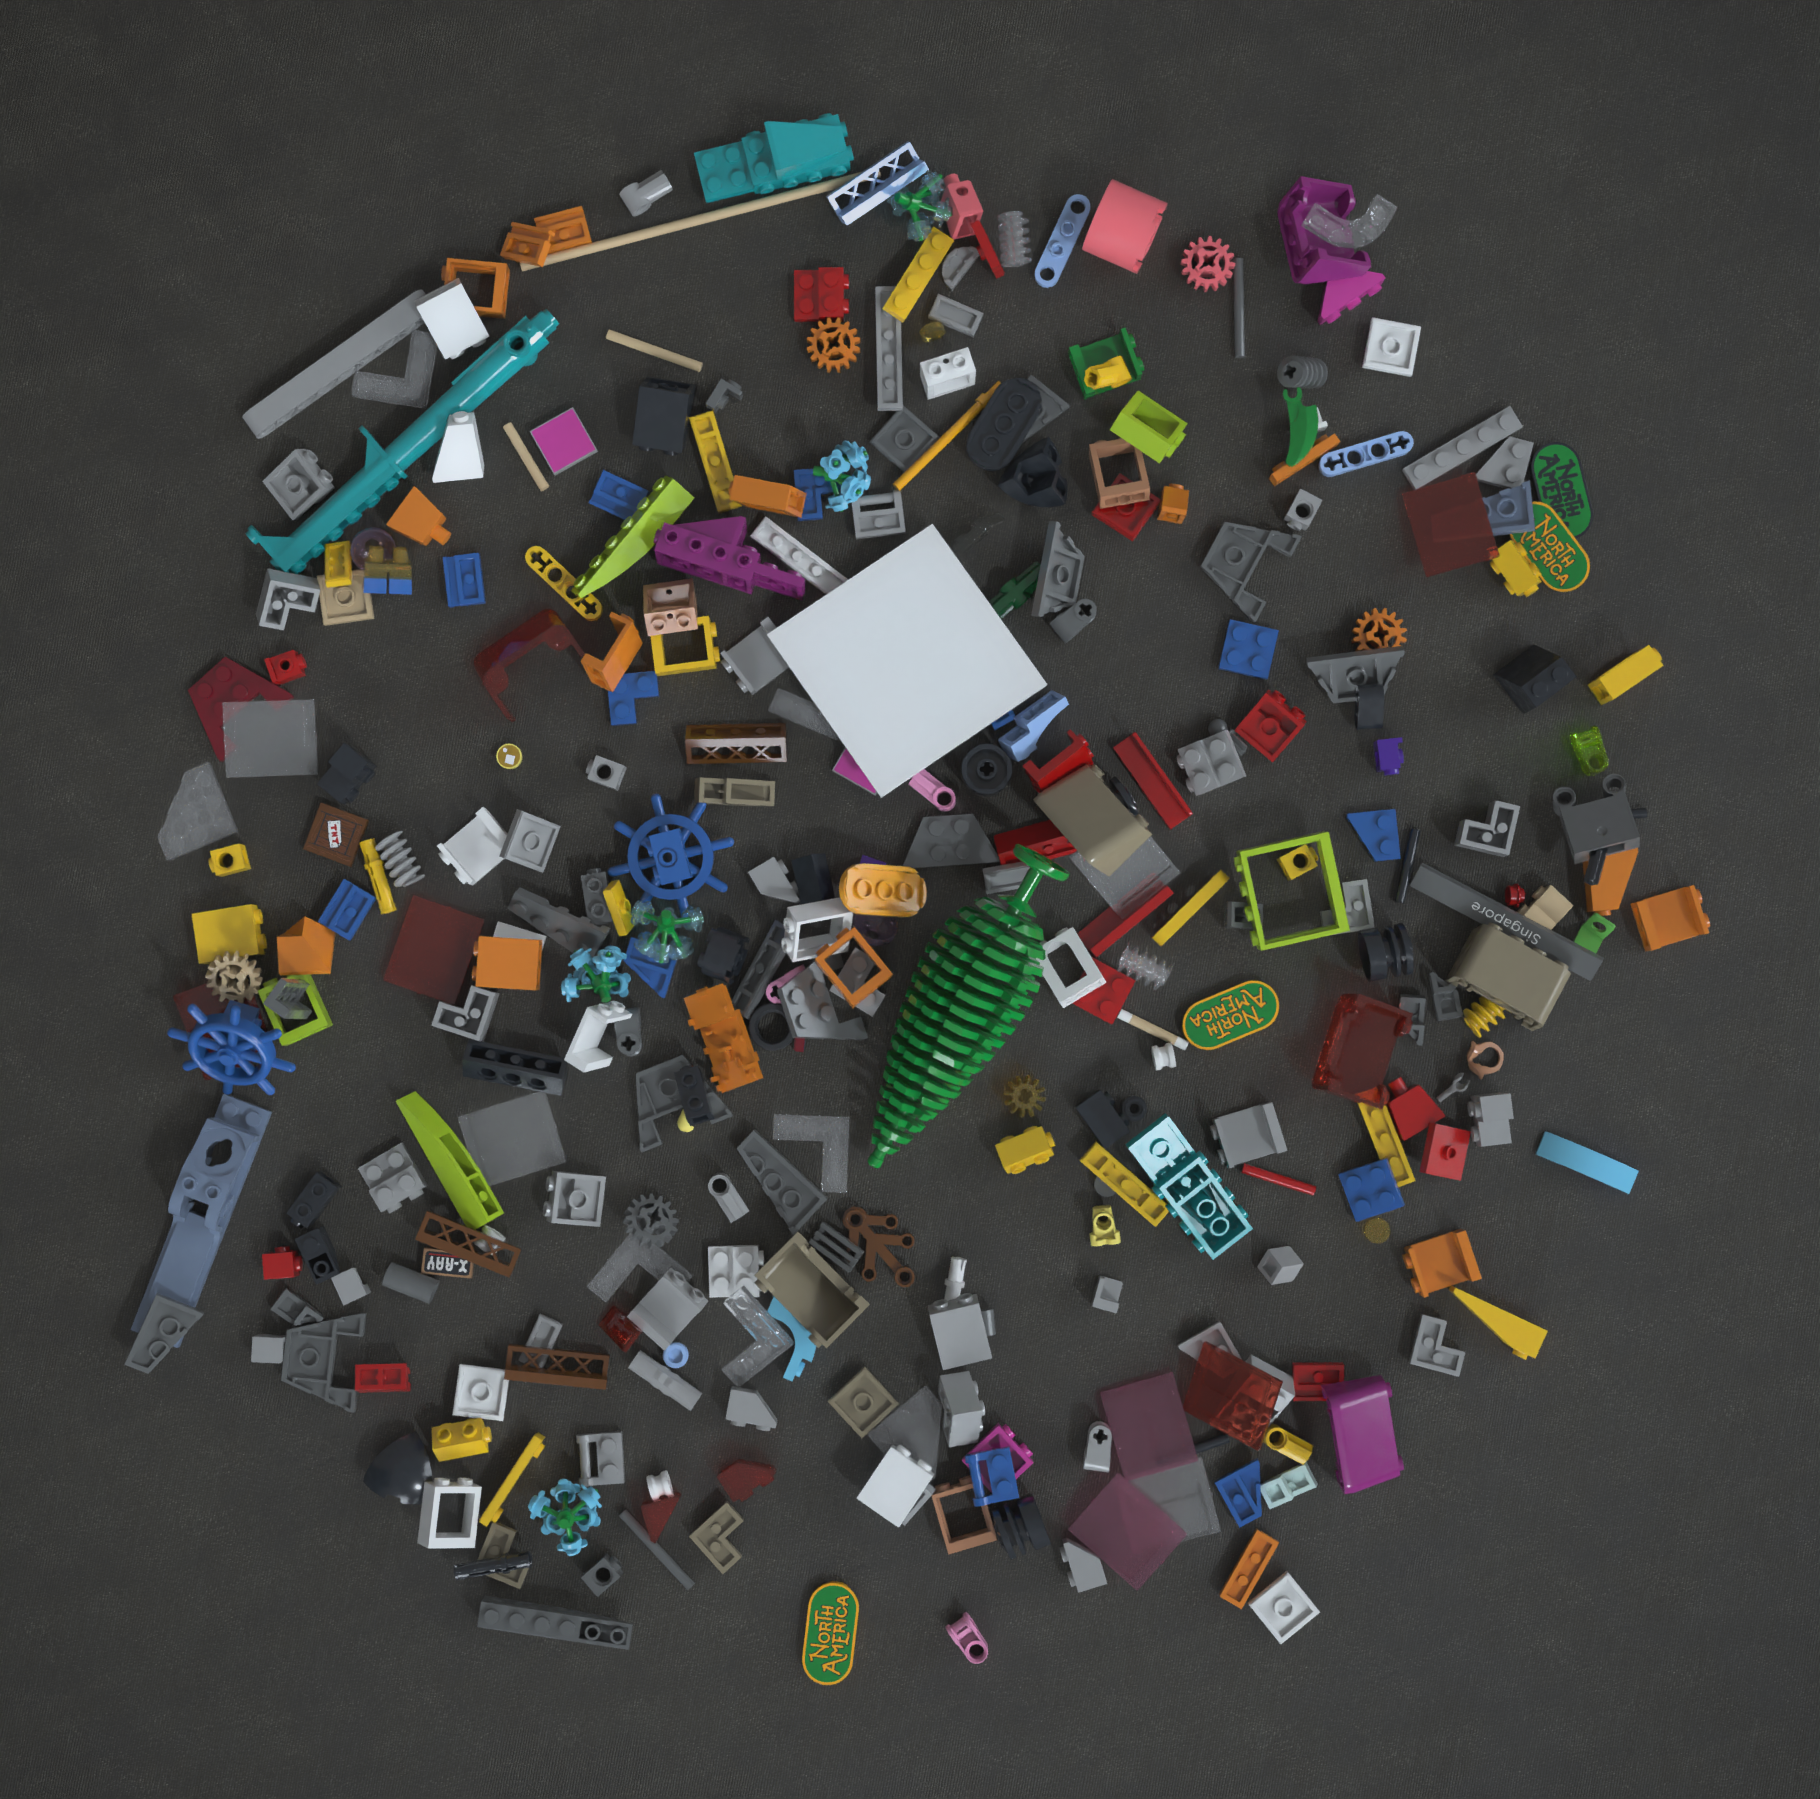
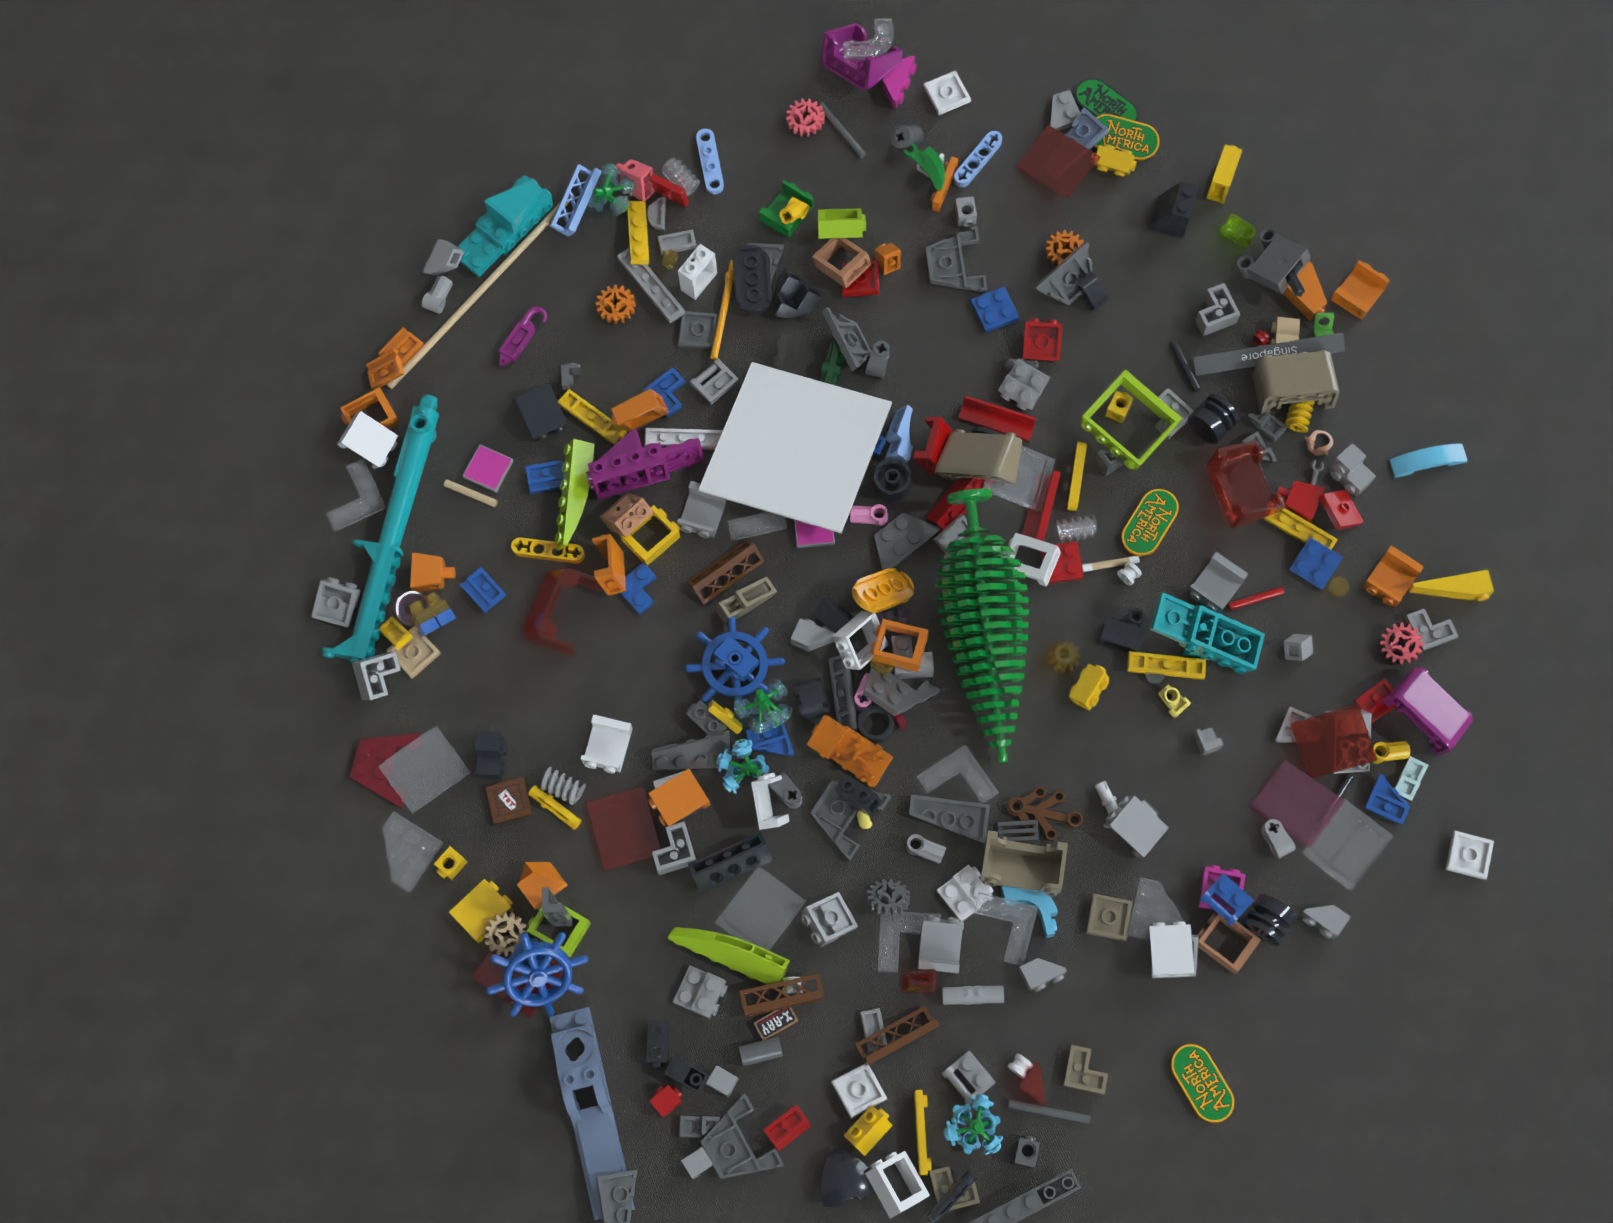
camera: 35 degrees left, 15 degrees down
light grey beam [242,289,426,439] -> none
red brick [264,650,307,686] -> none
blue plate [318,879,376,941] -> none
white slope [433,411,484,483] -> none
tile [496,744,523,769] -> none
light grey tile [499,809,561,873] -> none
light grey brick [586,755,627,791] -> none
tan bar [606,329,703,372] -> none
light blue tile [663,1342,689,1368] -> none
clear red slope [717,1459,777,1502] -> none
red plate [794,267,849,322] -> none
medium azure plant [813,440,871,512] -> none
light grey brick [938,1371,985,1447] -> none
bright pink piece [945,1612,988,1664] -> none
clear pink piece [1068,1472,1187,1591] -> none
coral brick [1082,179,1168,274] -> none
orange plate [1219,1528,1279,1609] -> none
blue wing [1346,809,1401,862] -> none
dark purple brick [1373,737,1404,776] -> none
light grey plate [1402,406,1523,491] -> none
none -> light grey slope [423,239,464,276]
none -> magenta plate [499,307,547,367]
none -> clear yellow tile [870,660,894,676]
none -> coral gear [1380,622,1424,665]

